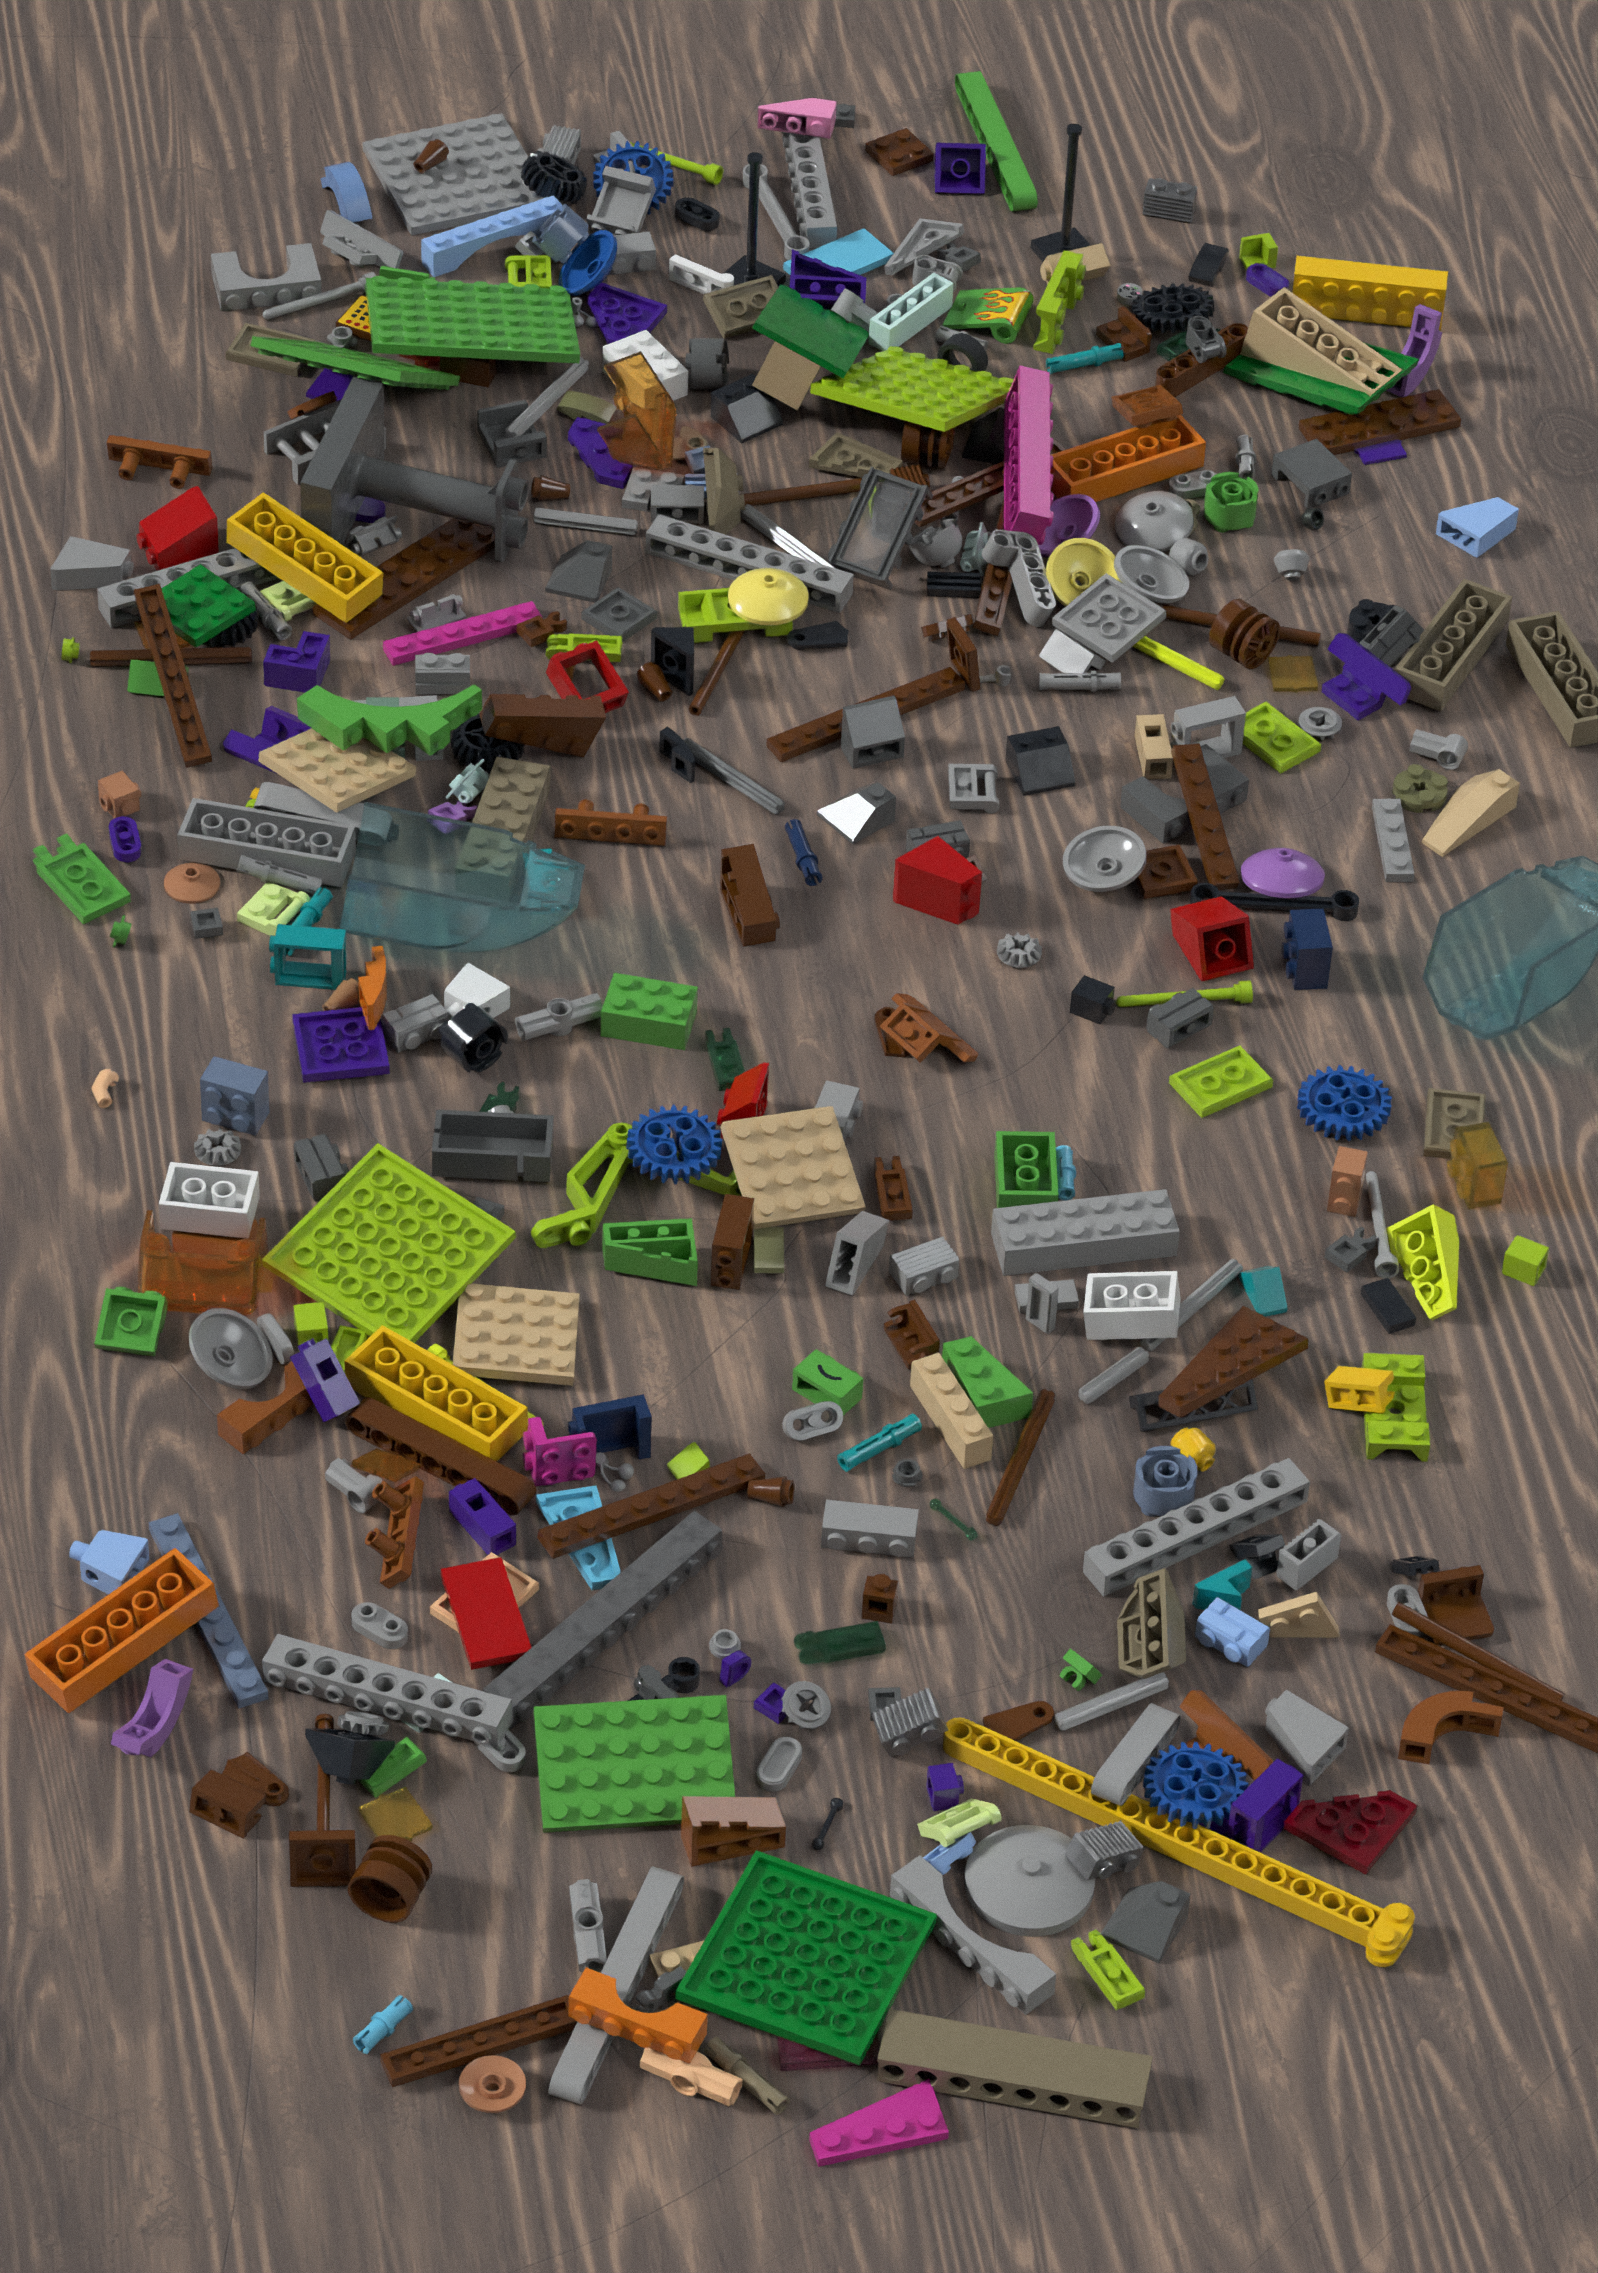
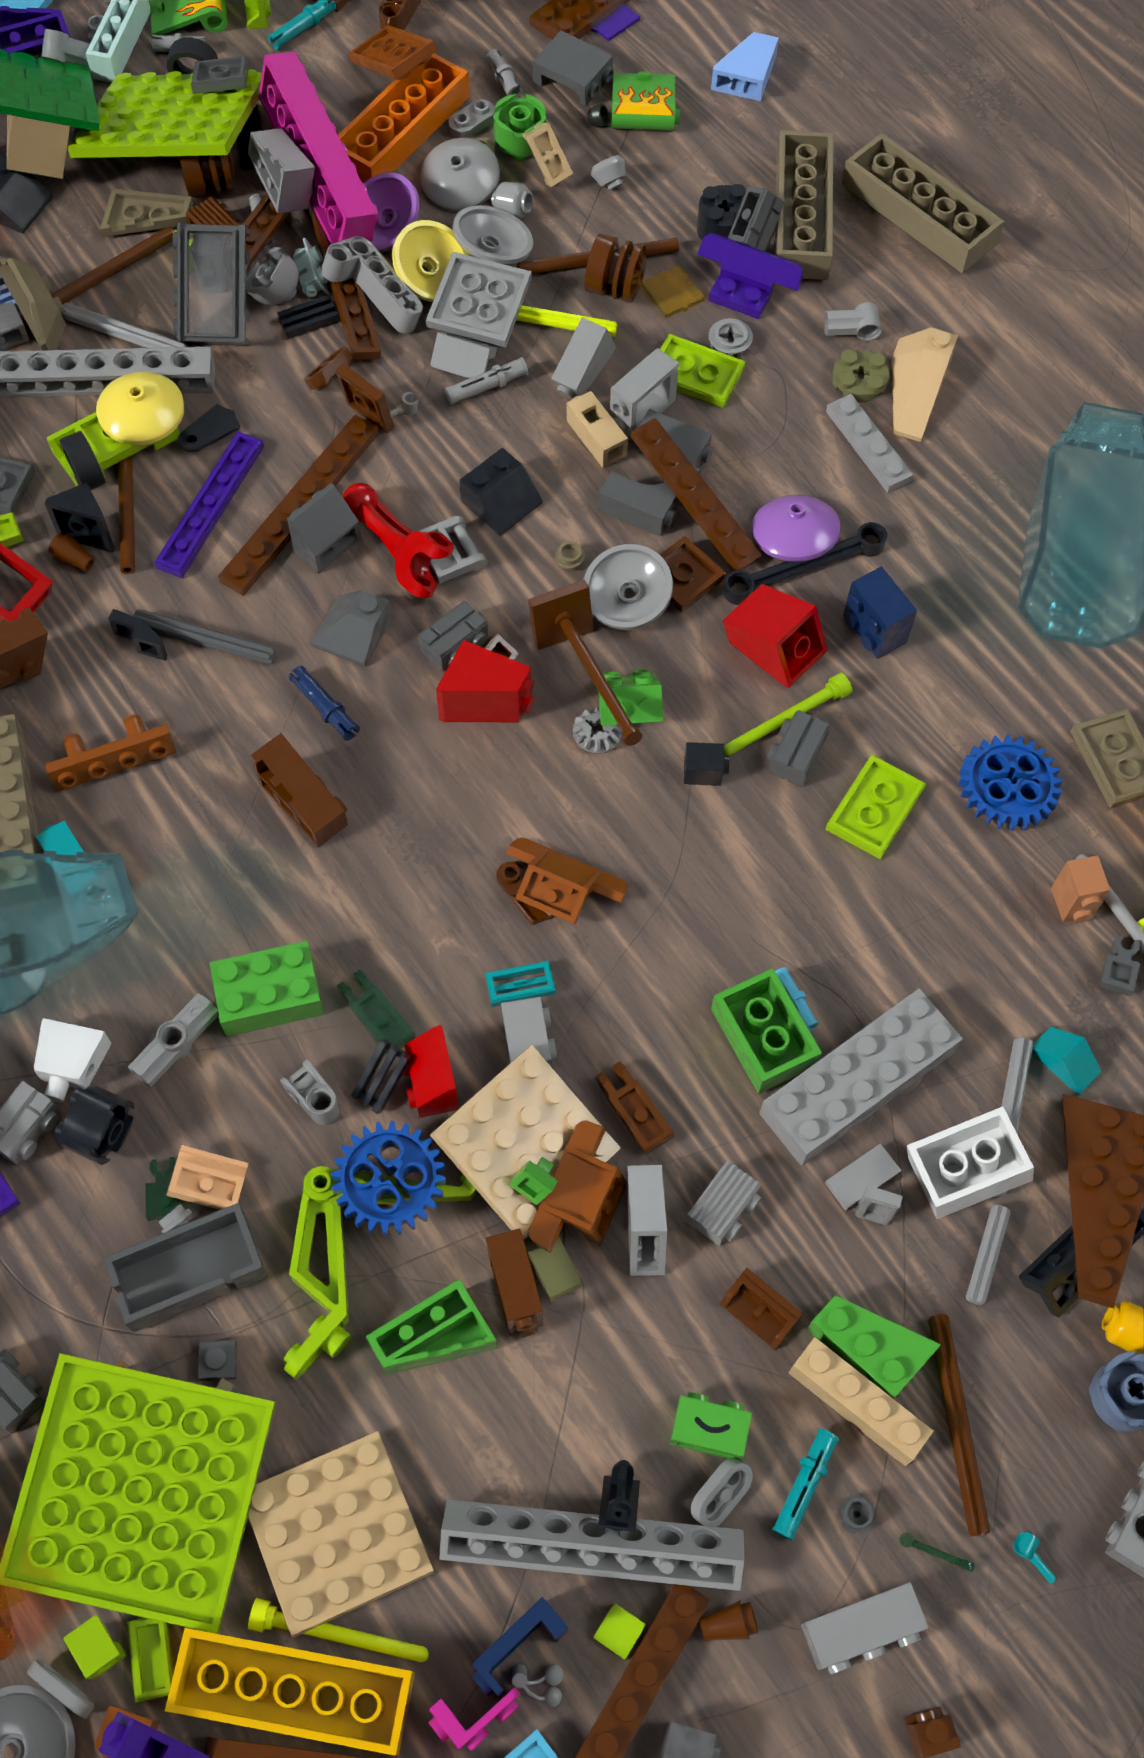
camera: 25 degrees left, 20 degrees up
none -> black tyre [59,431,106,490]
none -> dark purple tile [154,431,264,578]
none -> light nougat plate [166,1145,249,1210]
none -> dark grey tile [191,56,249,94]
none -> light grey wedge [248,128,315,213]
none -> light grey piece [280,1059,340,1126]
none -> red piece [342,483,454,598]
none -> black tile [351,1038,412,1114]
none -> light grey brick [439,1499,744,1591]
none -> teal tile [485,960,556,1007]
none -> bright green tile [509,1156,558,1205]
none -> tan hinge [522,123,573,187]
none -> dark orange plate [527,1120,627,1253]
none -> reddish brown tile [528,580,642,746]
none -> light grey slope [551,318,616,398]
none -> dark tan plate [555,541,585,570]
none -> bright green bracket [598,669,663,726]
none -> black hinge [598,1460,640,1532]
none -> bright green door [611,72,680,131]
none -> teal hand [1013,1532,1057,1584]

